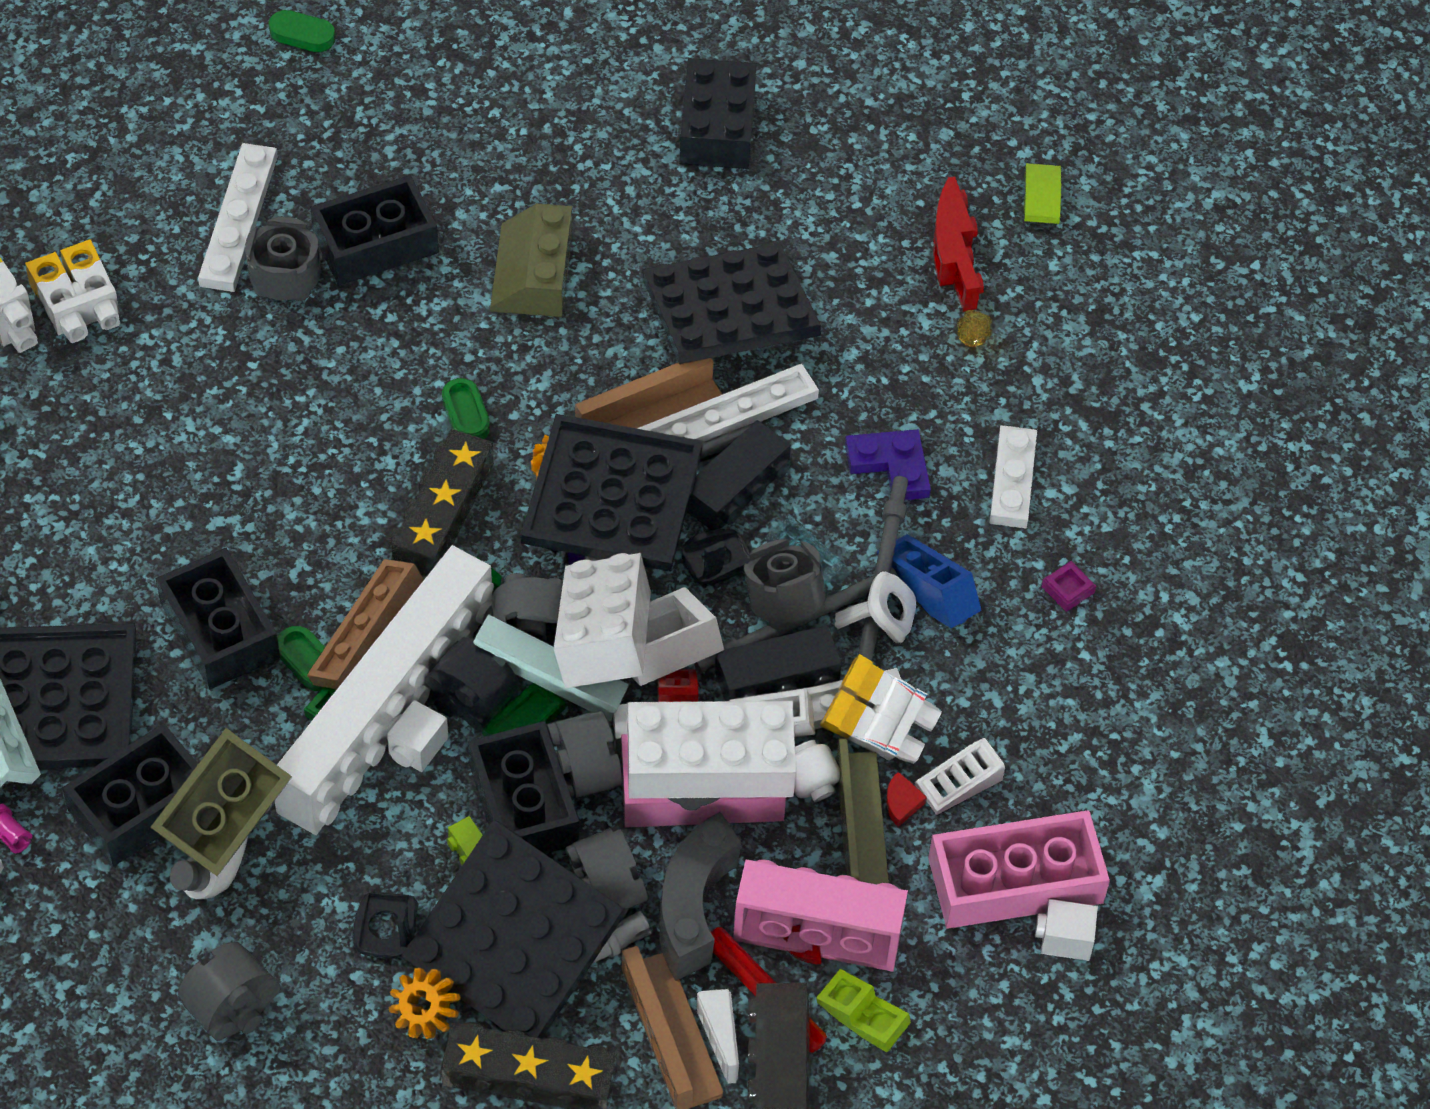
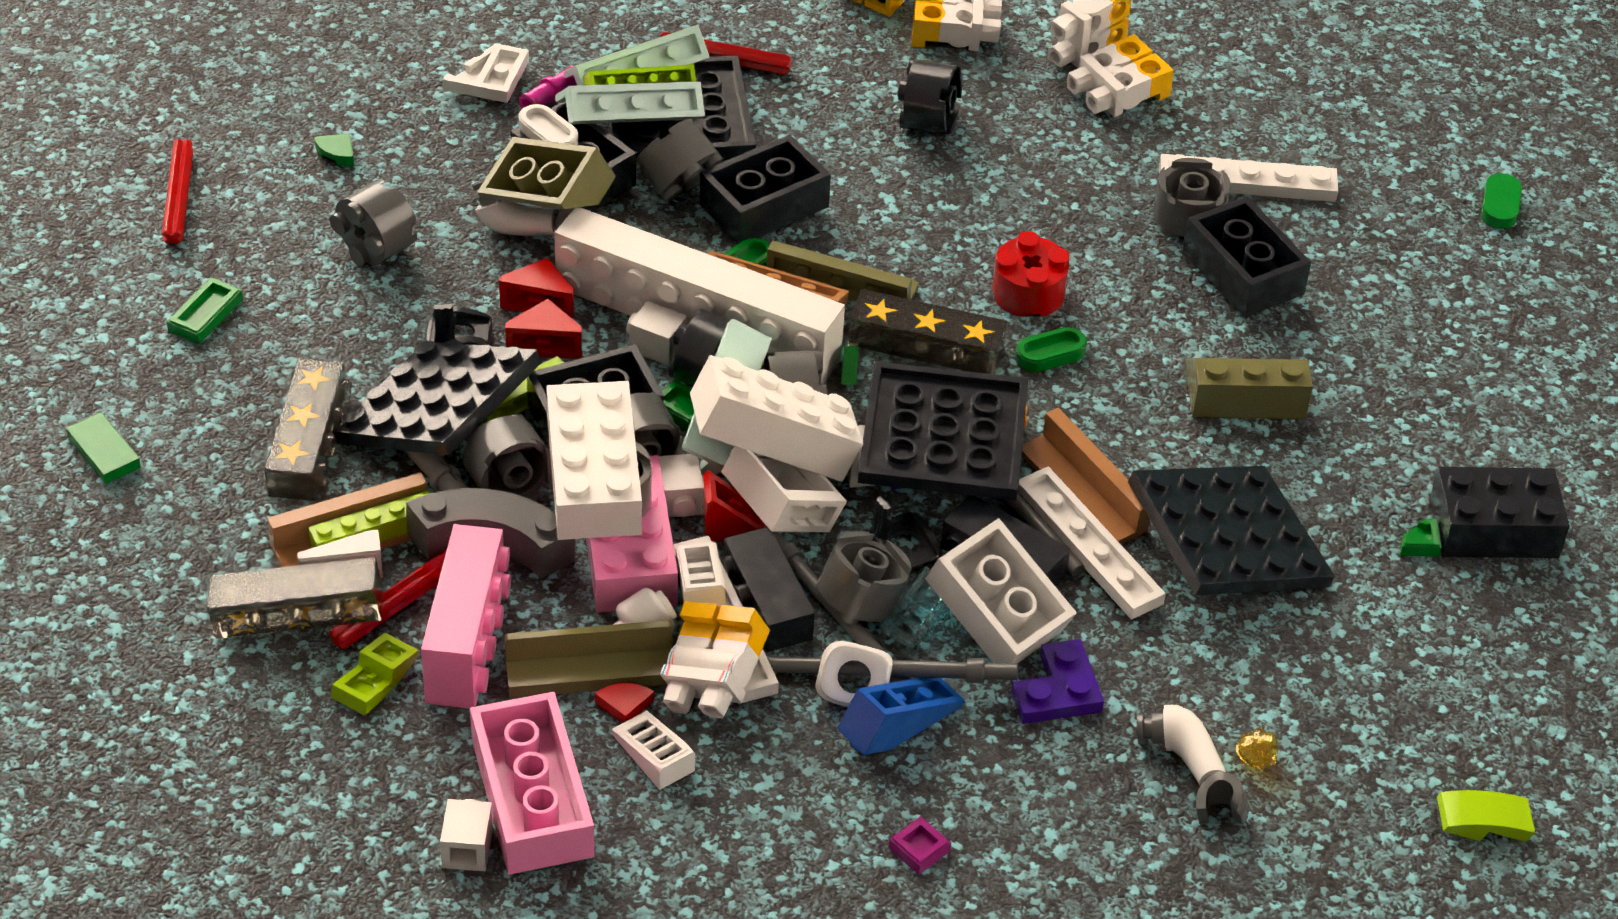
camera: 85 degrees right, 10 degrees down
light orange gear [388,968,461,1039] -> none
red slope [933,176,984,312] -> none
white plate [989,425,1037,528] -> none
none -> lime piece [308,491,430,548]
none -> tile [314,133,354,166]
none -> red slope [499,258,574,319]
none -> red slope [505,299,582,359]
none -> white tile [519,104,578,145]
none -> light aqua panel [555,82,705,124]
none -> lime piece [583,64,696,85]
none -> dark grey brick [636,118,723,202]
none -> olive panel [767,240,919,315]
none -> black brick [898,59,962,134]
none -> white brick [925,518,1077,664]
none -> red brick [992,231,1069,317]
none -> piece [1137,705,1249,825]
none -> green tile [1400,518,1442,557]

